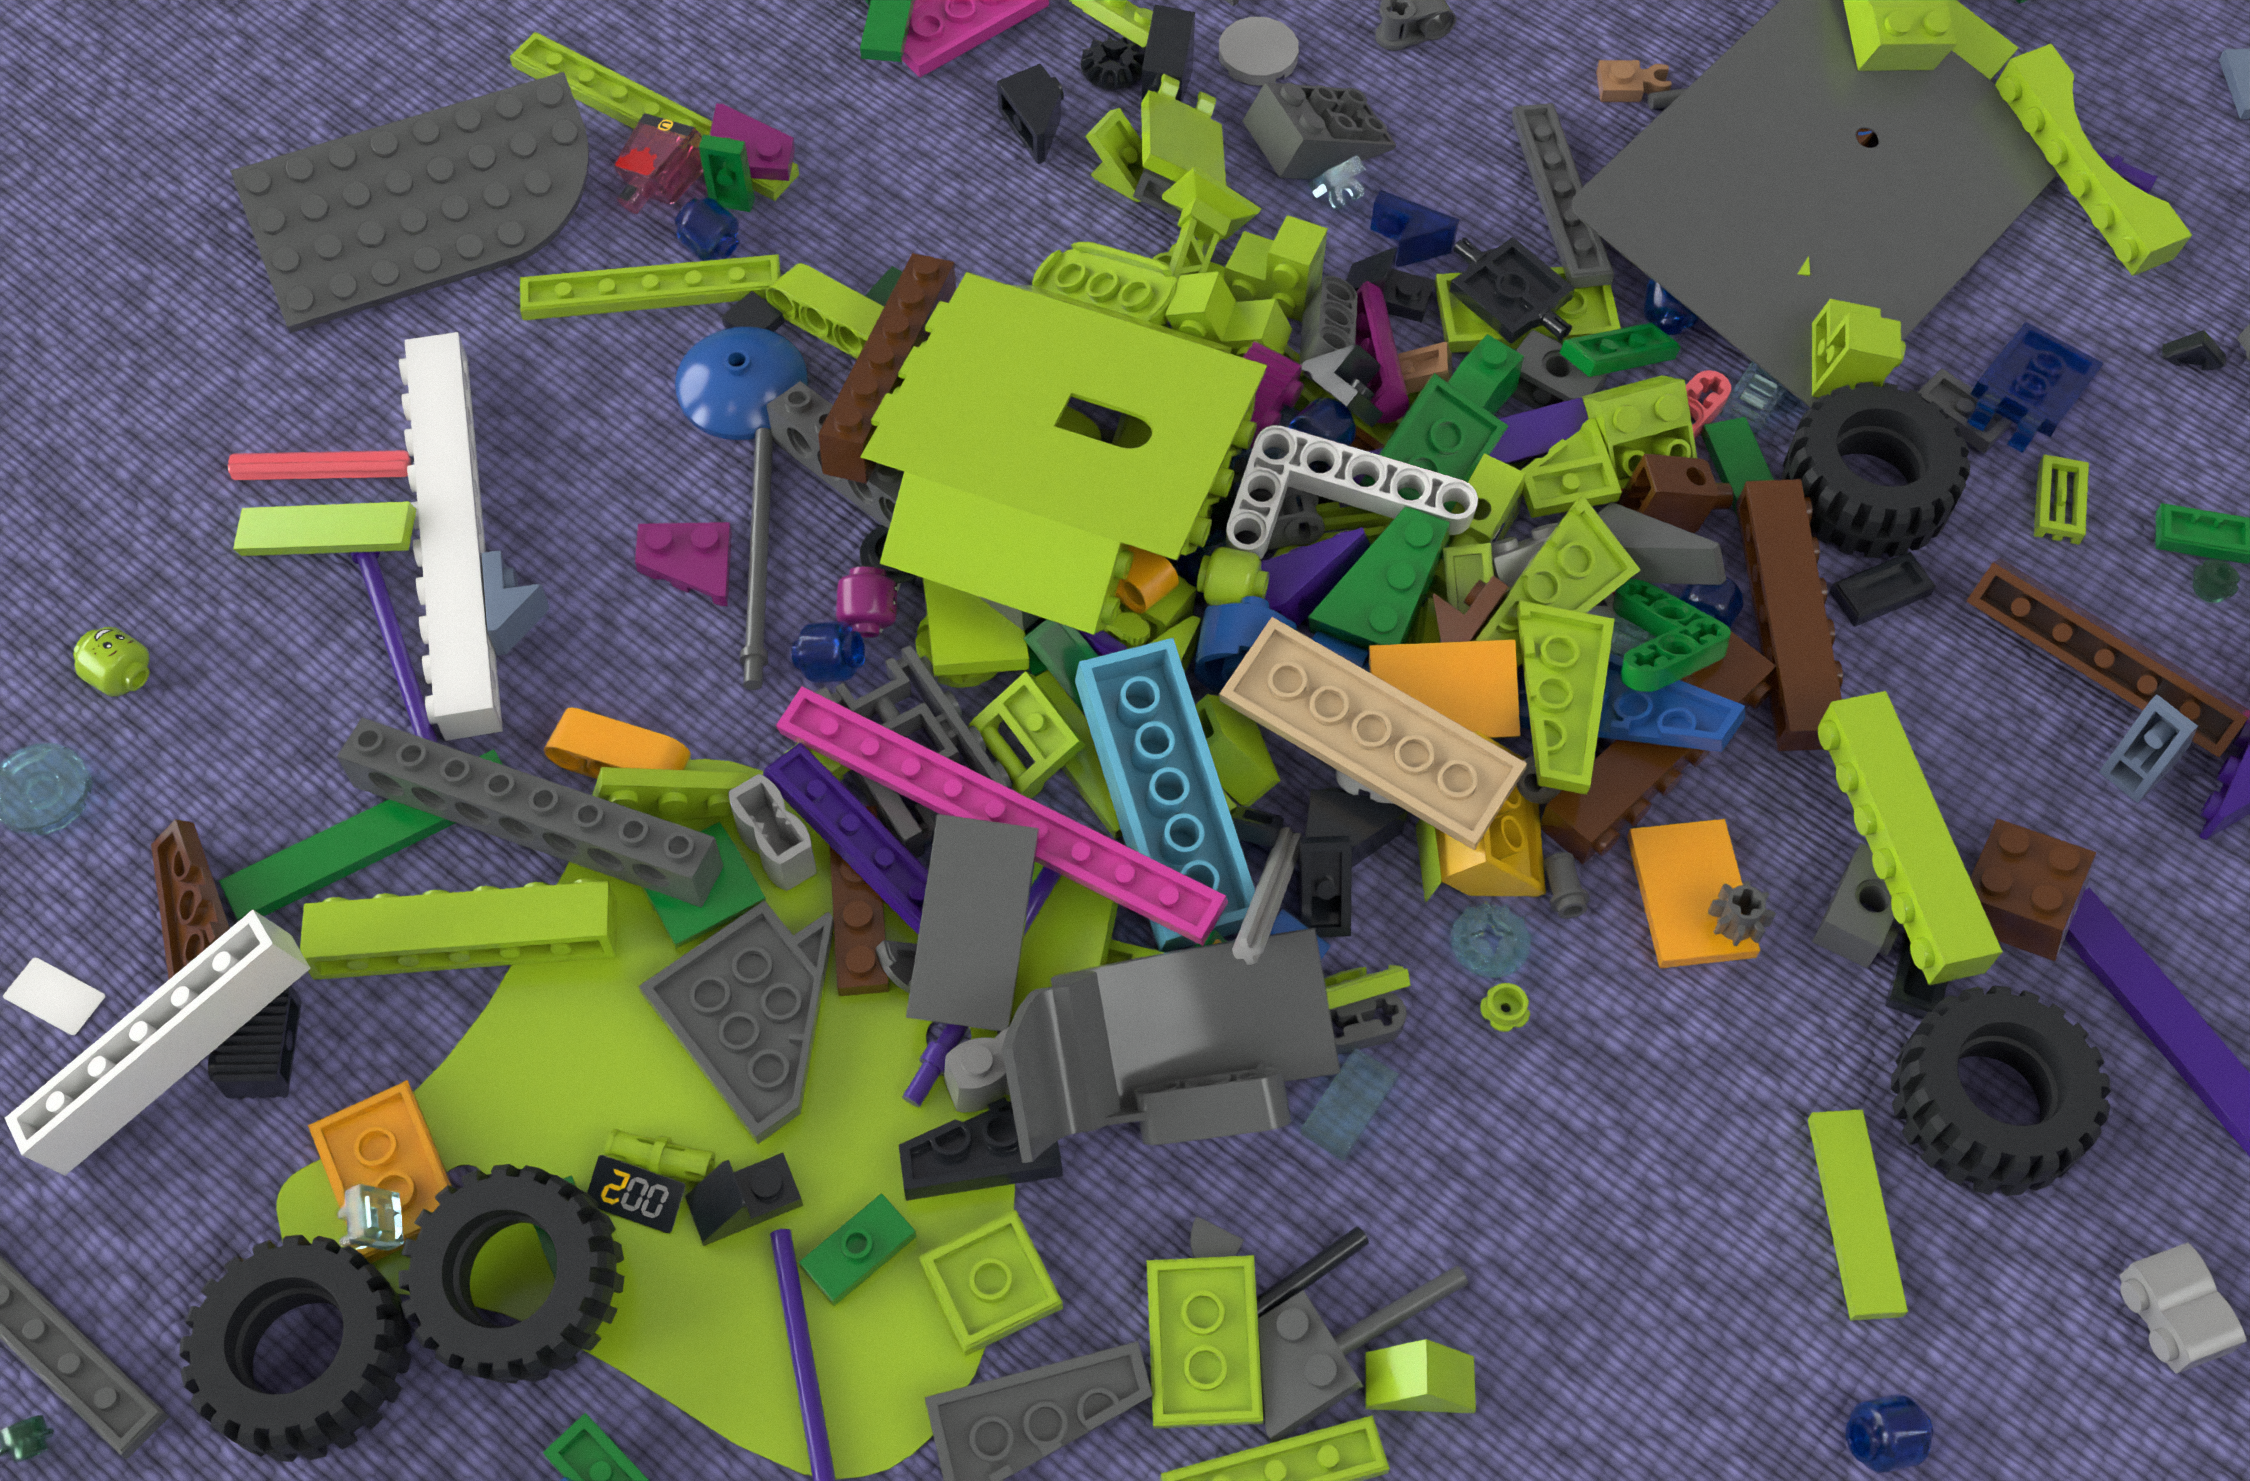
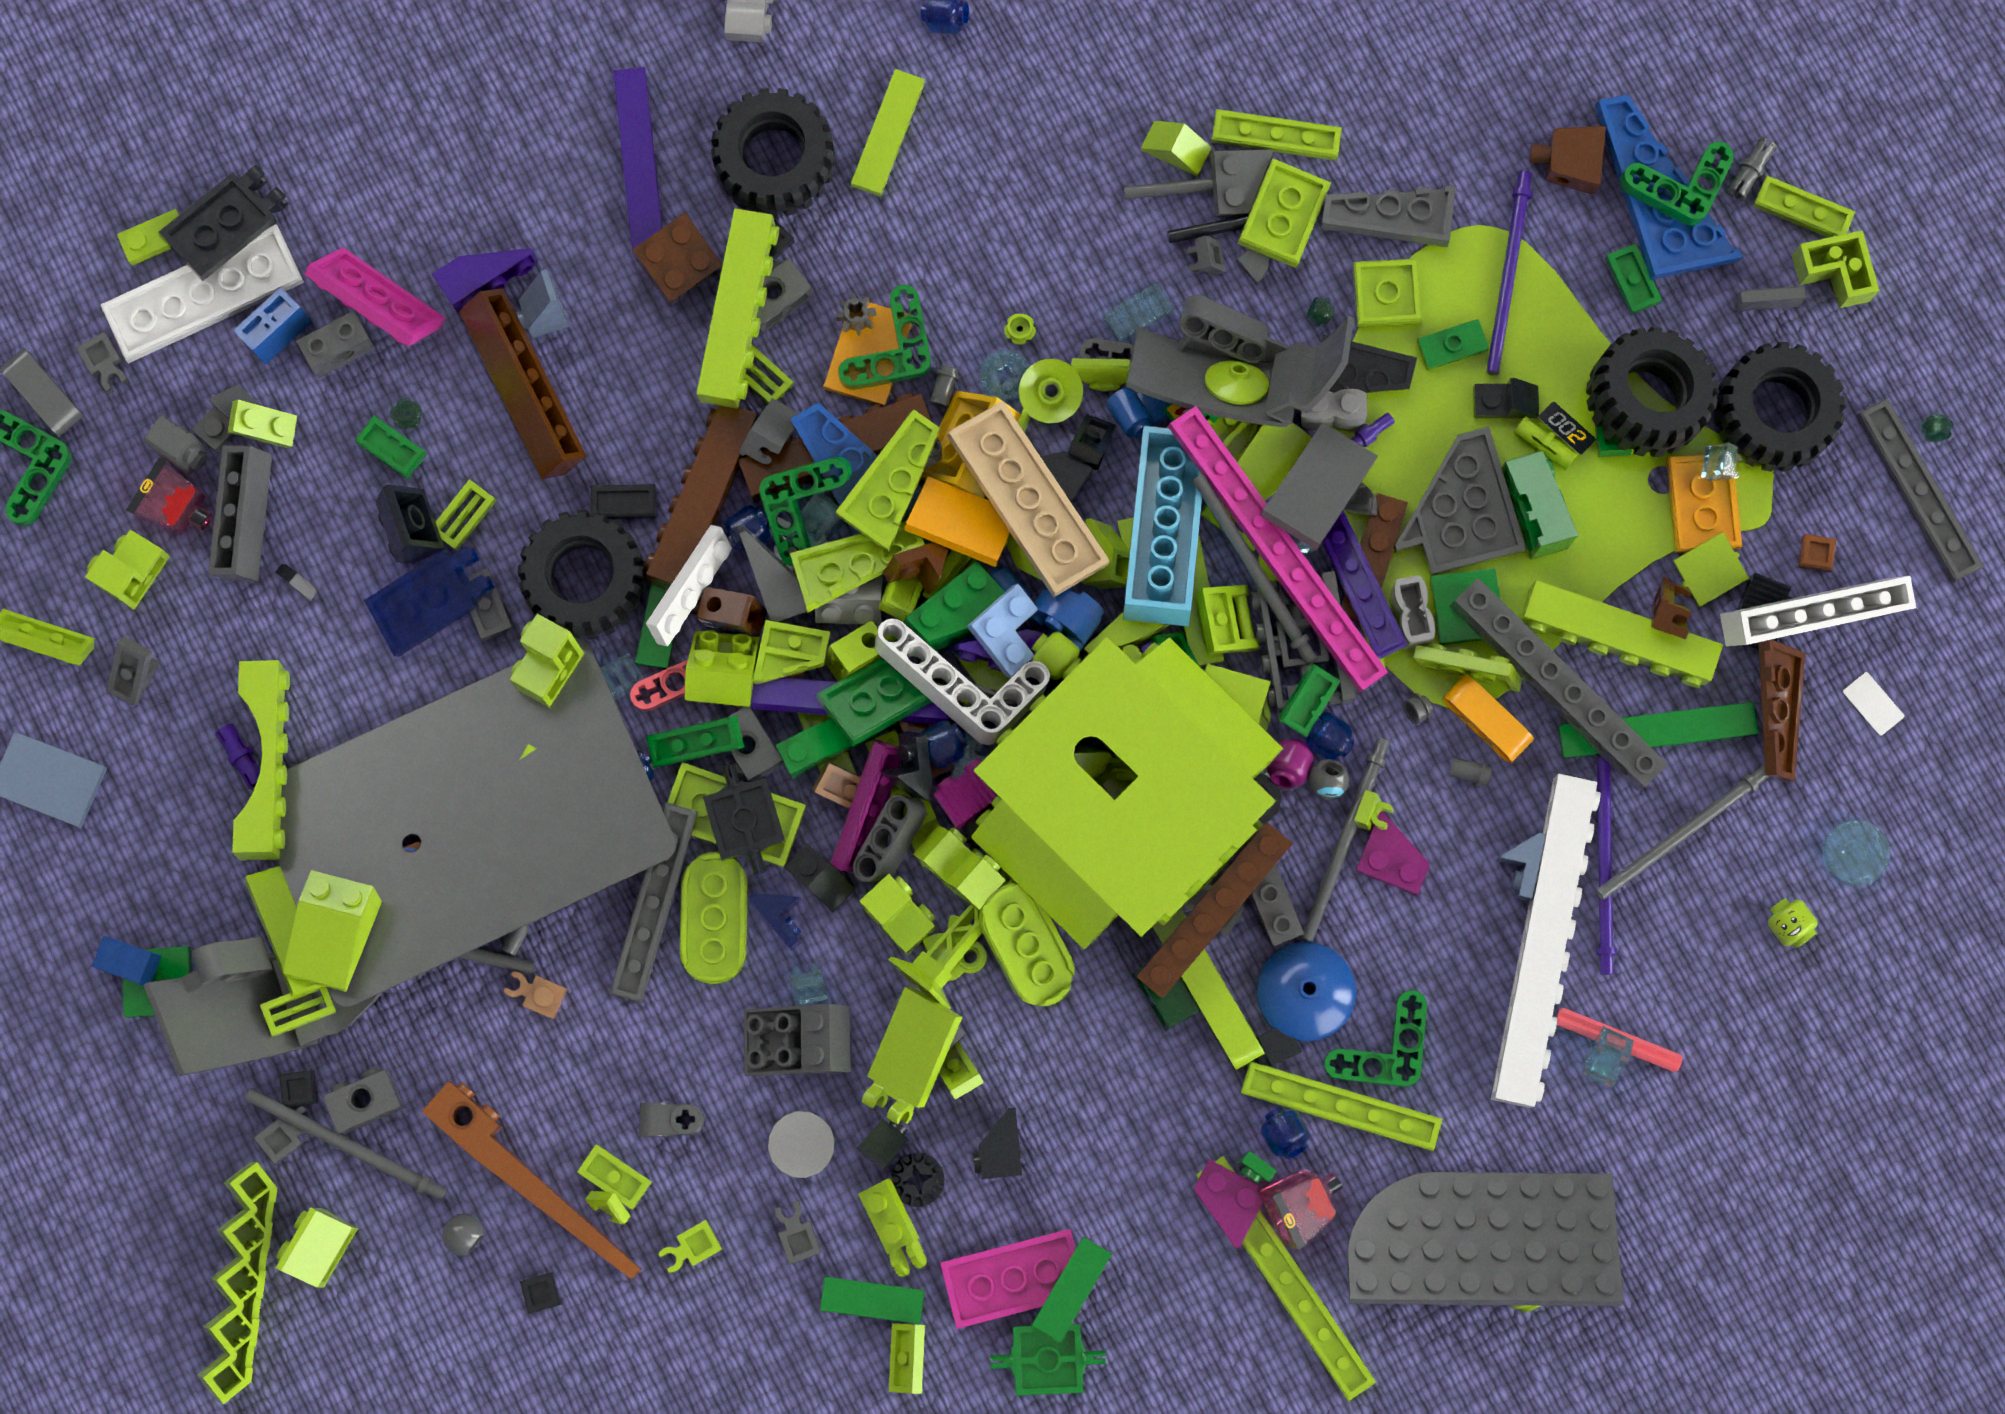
camera: 155 degrees left, 20 degrees up
lime tile [233,501,417,556] -> none
black tile [1232,806,1284,848] -> none
light grey axle [1232,827,1303,965] -> none
none -> black slope [376,484,445,564]
none -> white plate [646,525,732,647]
none -> lime tile [680,852,748,985]
none -> dark grey hinge [739,398,799,464]
none -> lime tile [744,344,794,403]
none -> green beam [838,285,931,390]
none -> light blue plate [967,584,1038,677]
none -> lime dish [1019,359,1083,423]
none -> dark grey tile [1186,236,1225,275]
none -> dark grey bar [1192,473,1317,664]
none -> lime dish [1204,361,1269,405]
none -> green plate [1277,663,1341,737]
none -> clear green plate [1306,297,1334,328]
none -> dark grey piece [1308,759,1349,801]
none -> green beam [1323,990,1427,1087]
none -> lime tile [1354,790,1394,832]
none -> dark grey plate [1403,693,1433,724]
none -> dark grey pin [1449,756,1492,788]
none -> wedge [1502,451,1578,560]
none -> clear light blue brick [1582,1026,1634,1088]
none -> dark grey bar [1595,765,1769,900]
none -> reddish brown hinge [1651,576,1691,639]
none -> lime piece [1672,532,1749,607]
none -> dark orange tile [1798,534,1837,573]

